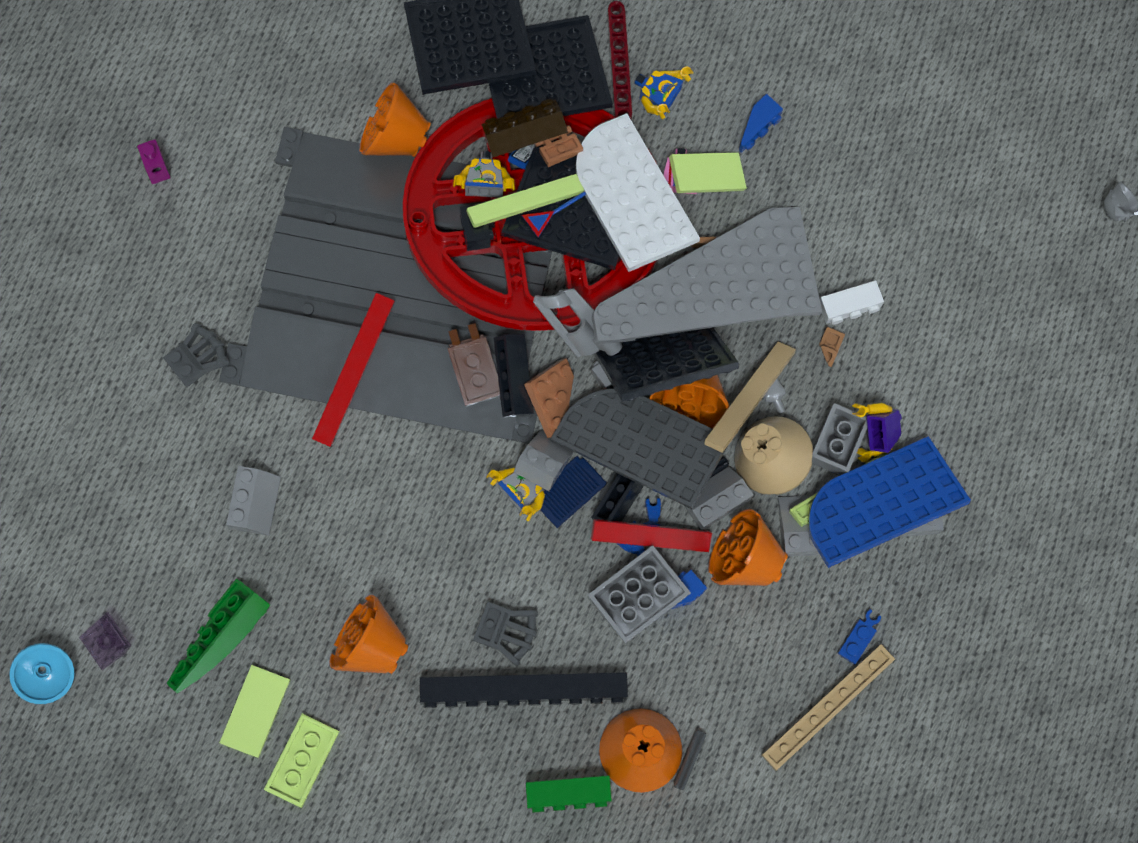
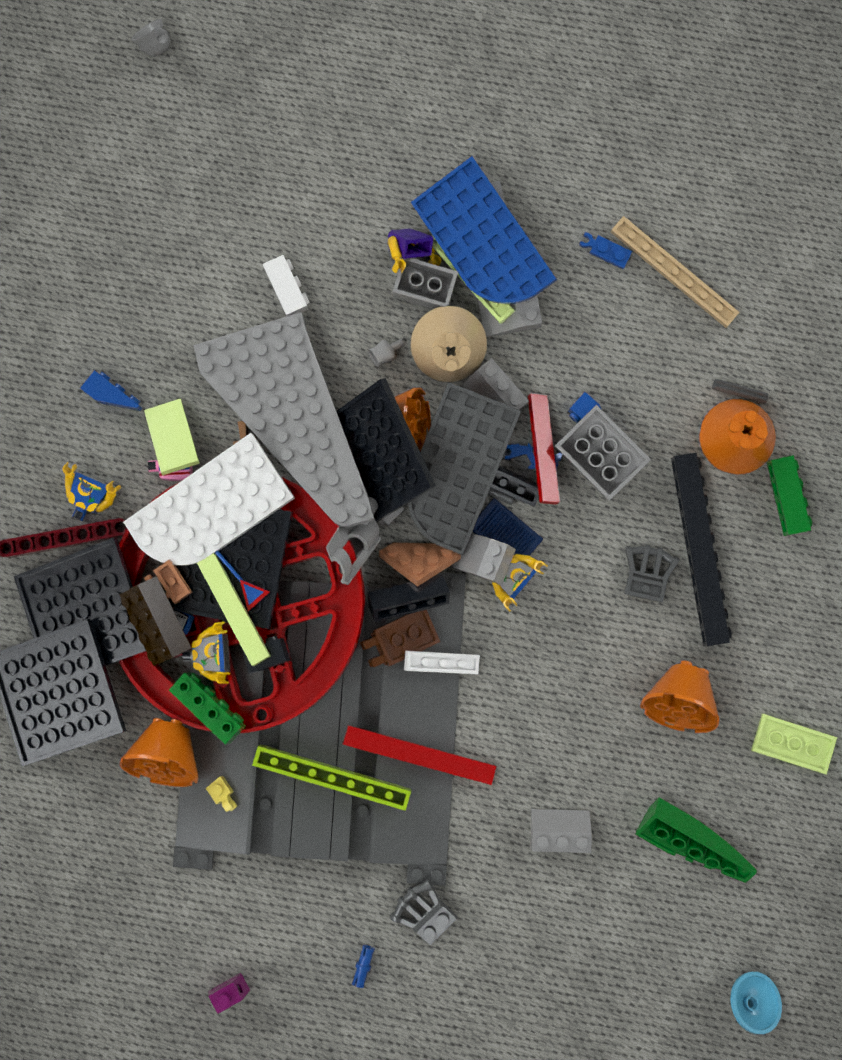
camera: 95 degrees left, 10 degrees up
clear purple slope [79,612,131,670] -> none
yellowish green tile [219,665,291,758] -> none
tan tile [705,341,796,453] -> none
orange cone [708,509,788,586] -> none
medium nougat slope [819,327,845,367] -> none
none -> green brick [169,672,246,745]
none -> light yellow plate [206,776,238,812]
none -> lime brick [252,744,411,811]
none -> blue pin [352,945,375,988]
none -> white tile [404,651,480,674]

